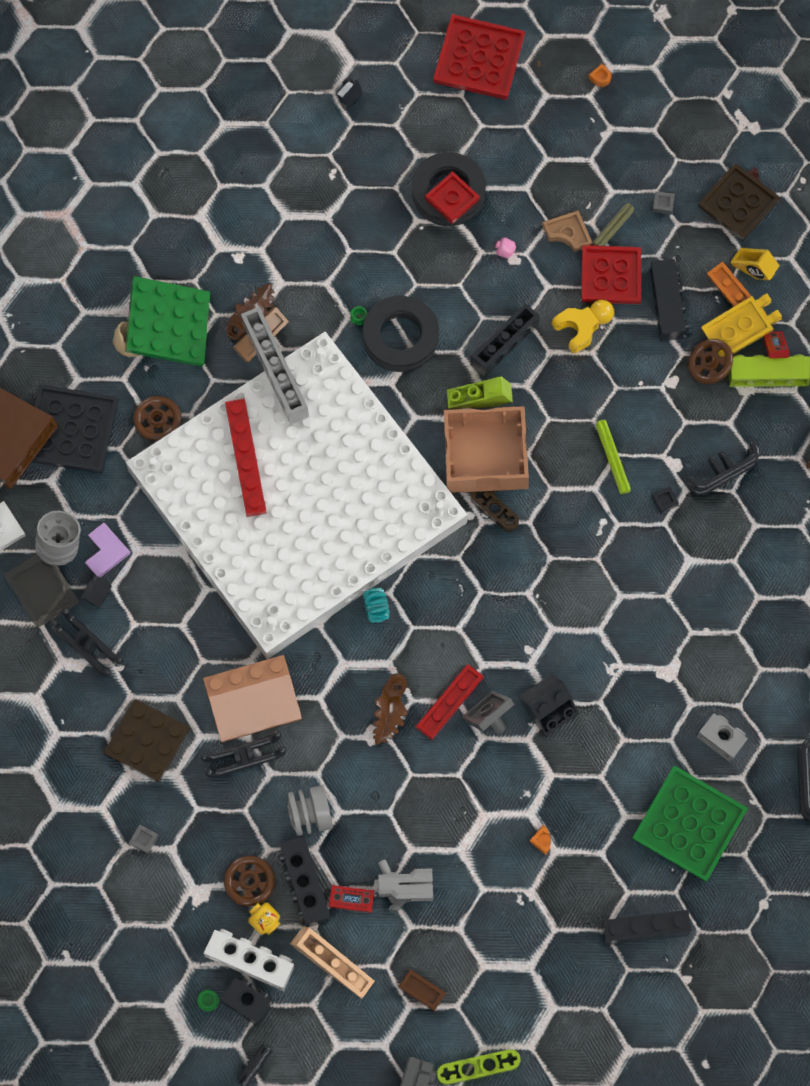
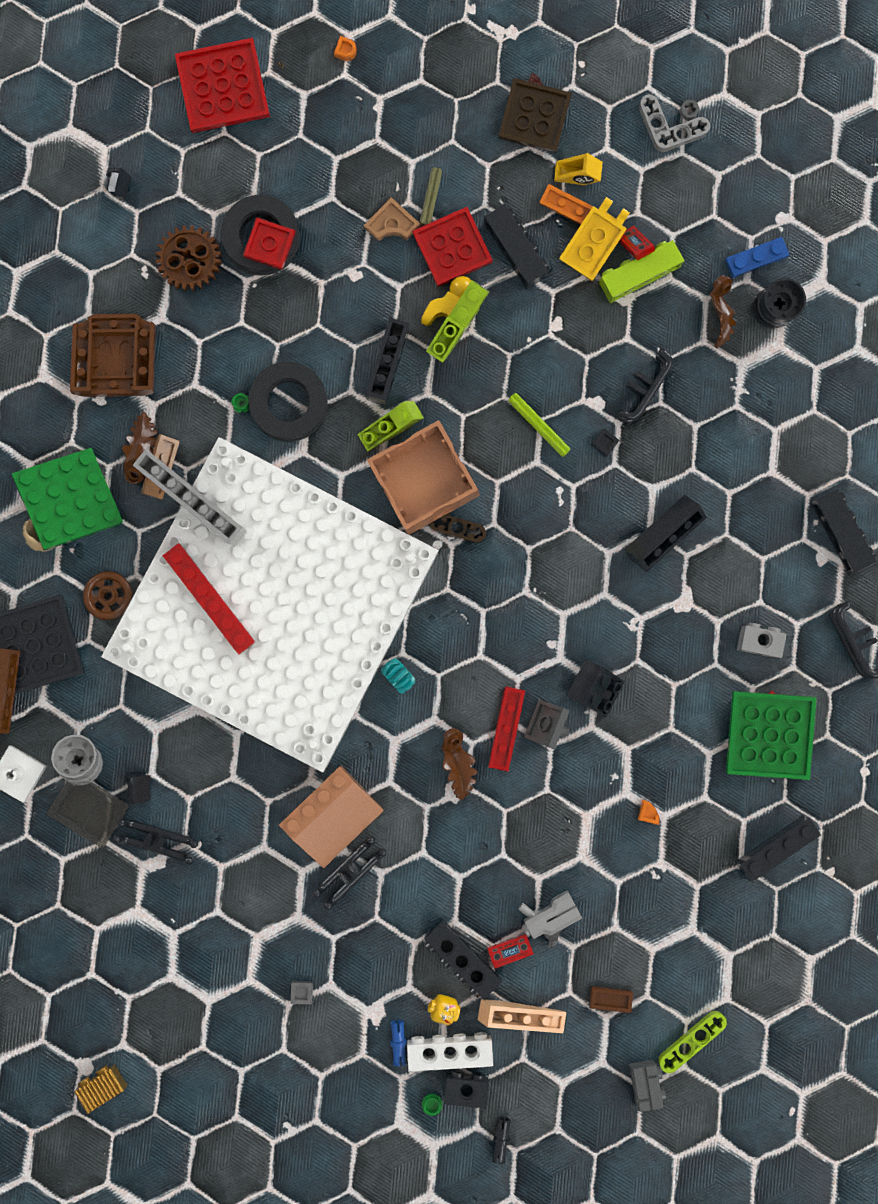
camera: 30 degrees left, 15 degrees up
lavender tile [85,523,130,577] -> none
dark brown plate [103,699,190,783] -> none
reddish brown plate [224,856,275,906] -> none
light grey wheel [287,785,333,837] -> none
bright pink piece [495,238,516,258] -> none
flat silver plate [653,191,675,215] -> none
reddish brown plate [688,339,734,384] -> none
none -> reddish brown wedge [70,314,156,397]
none -> reddish brown gear [155,225,222,292]
none -> blue pin [390,1020,407,1066]
none -> lime slope [426,280,489,363]
none -> black brick [625,495,707,572]

